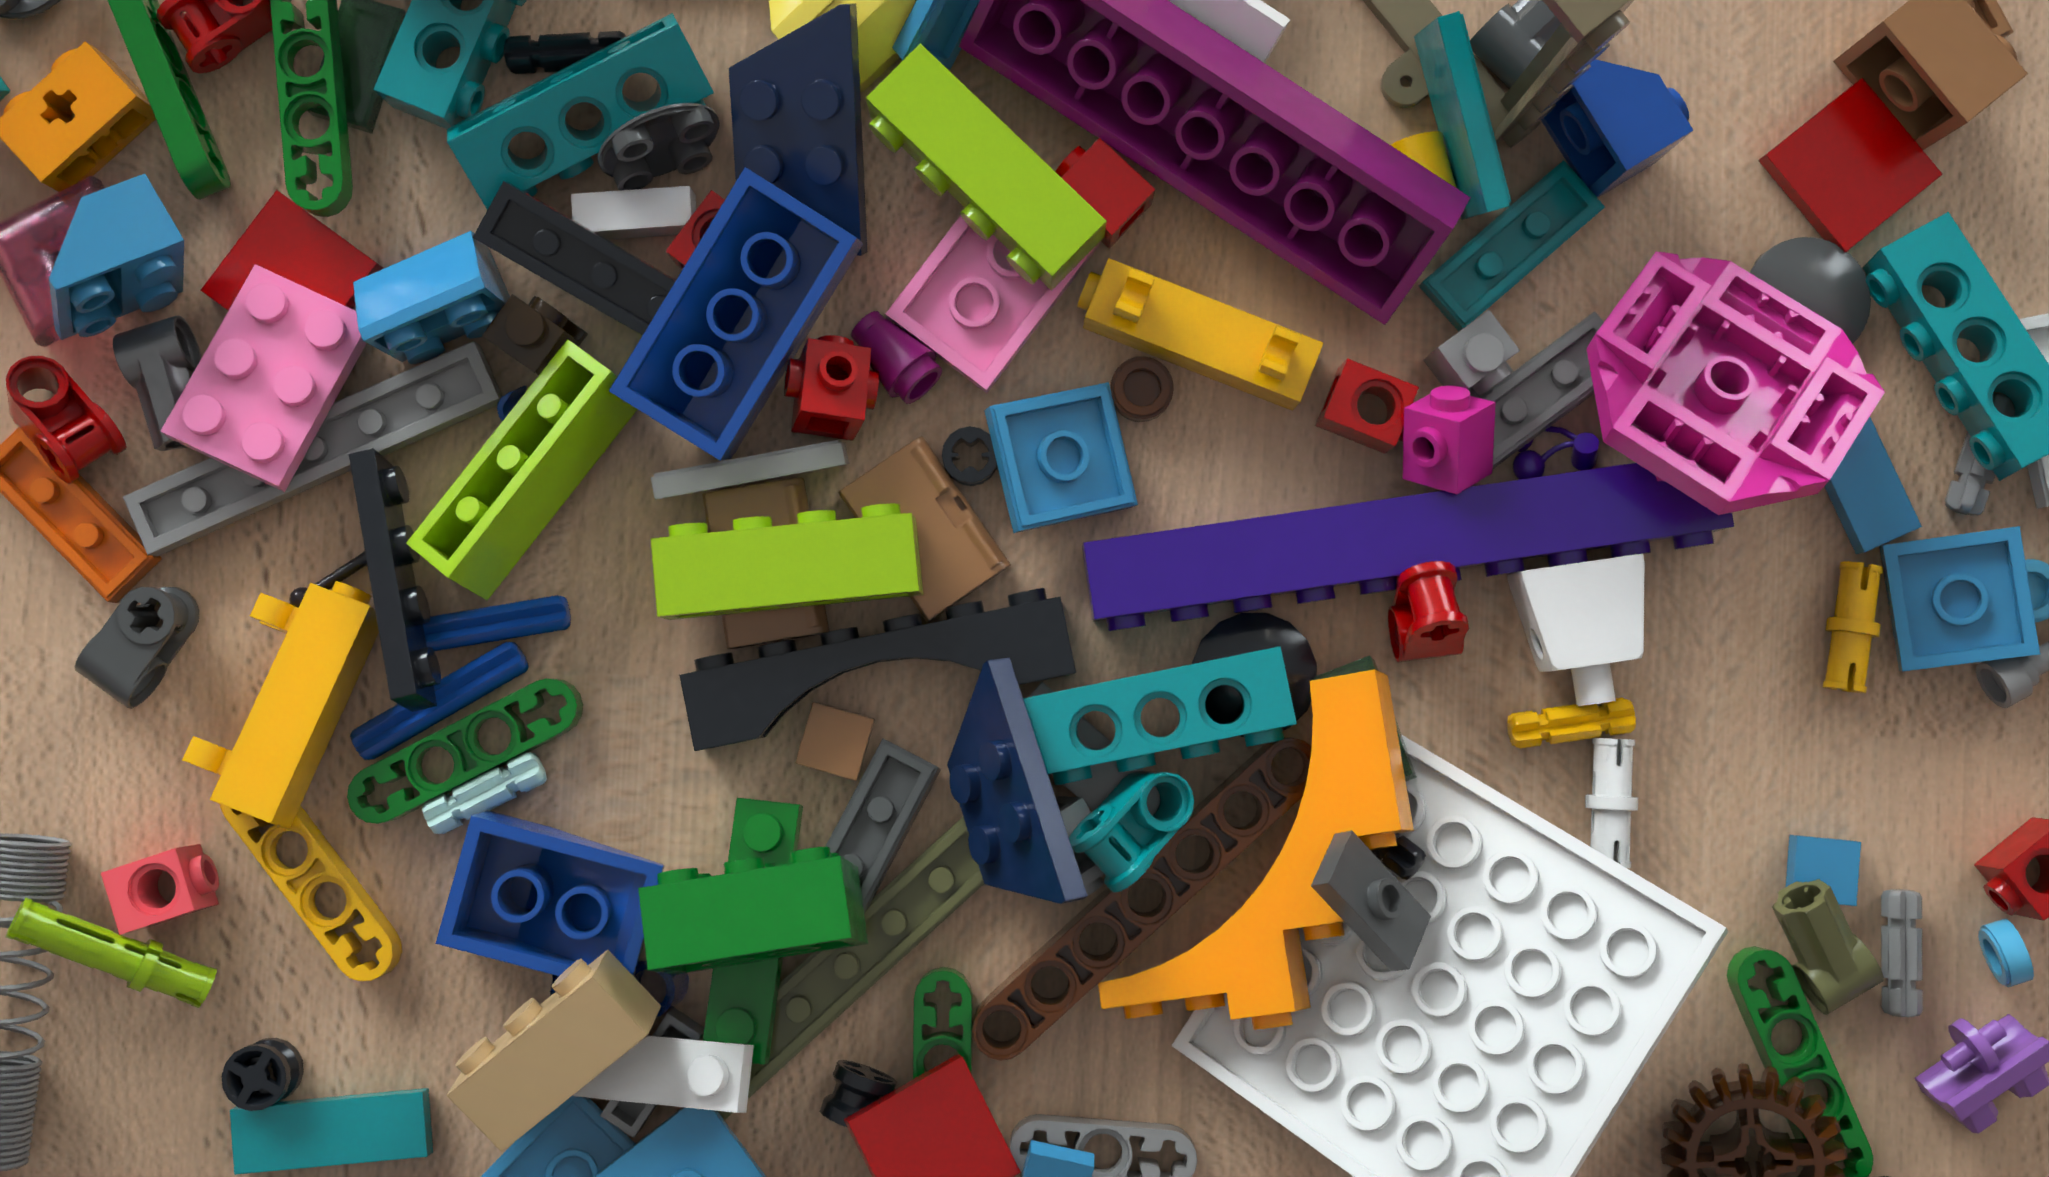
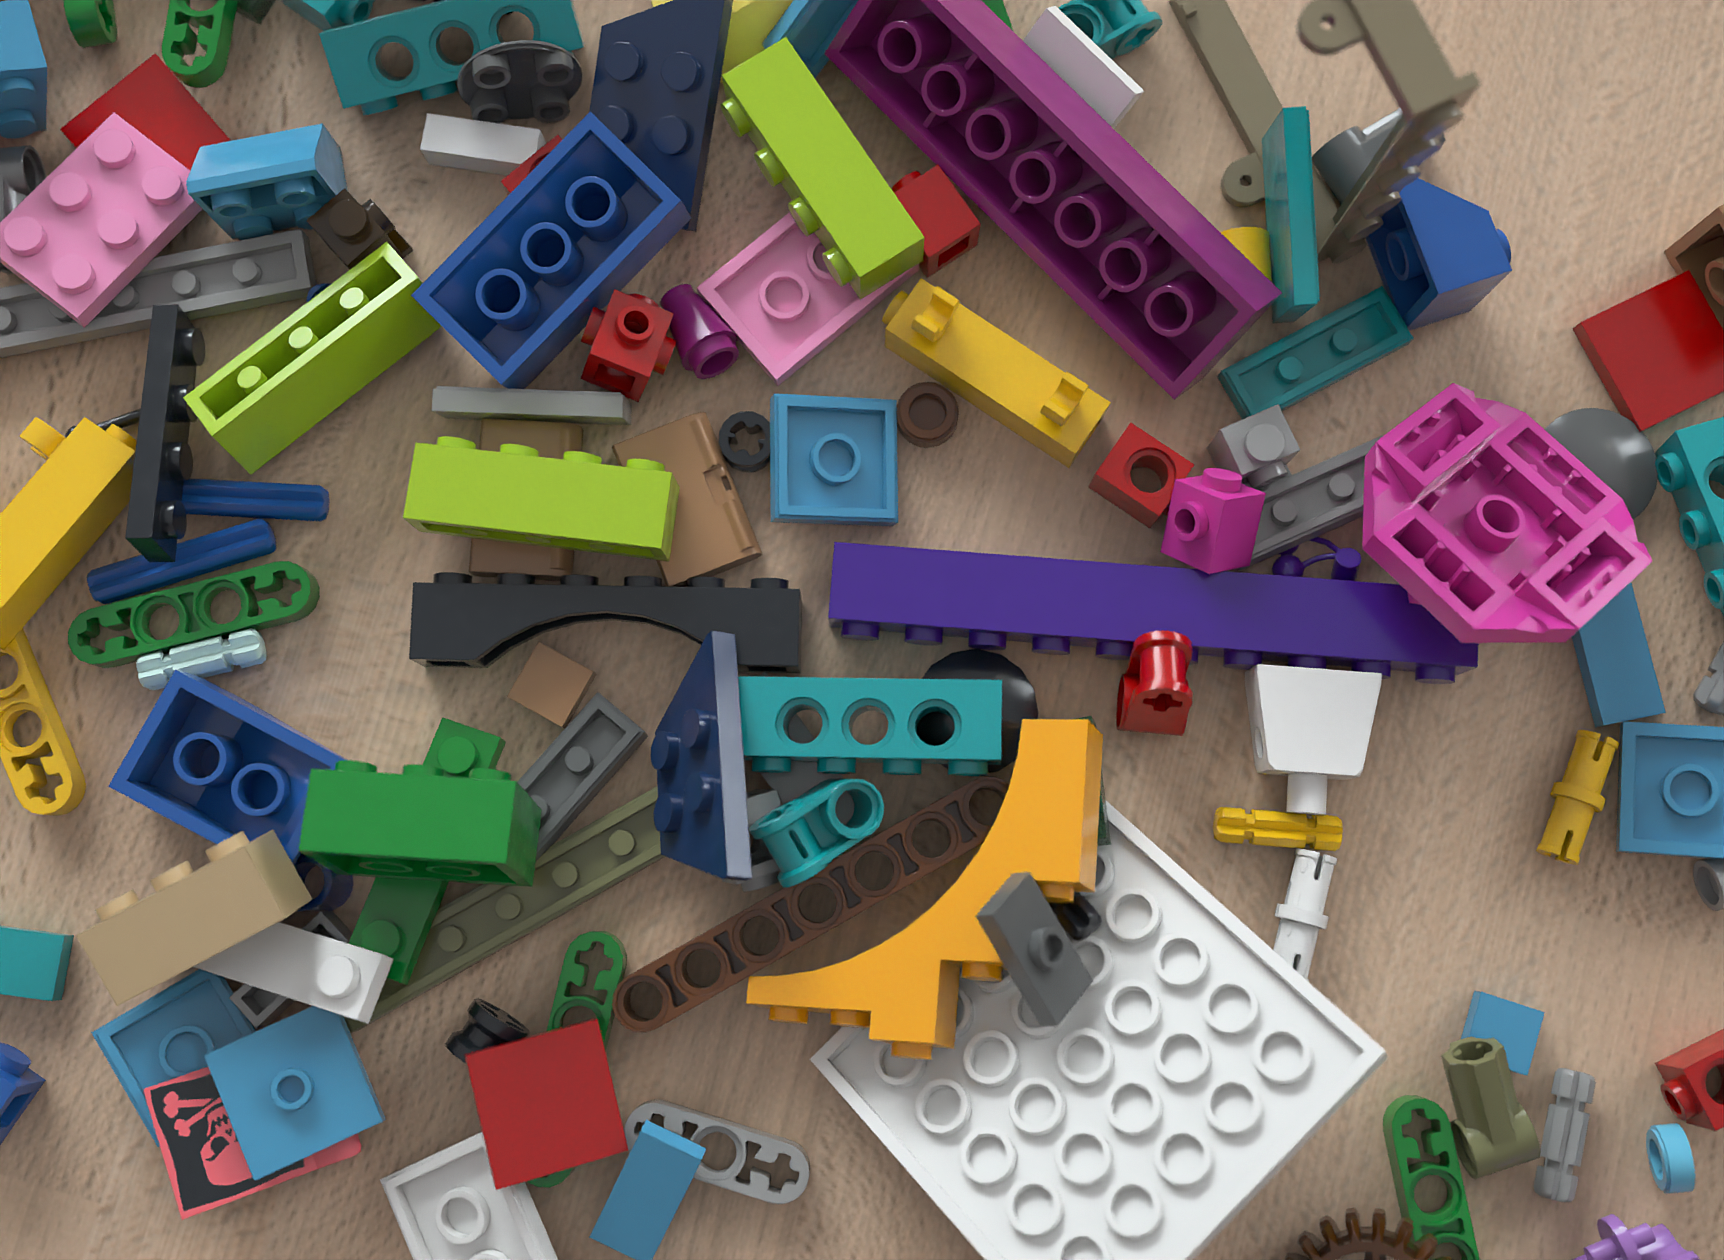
camera: 15 degrees right, 5 degrees down
black plate [472,181,676,335] -> none

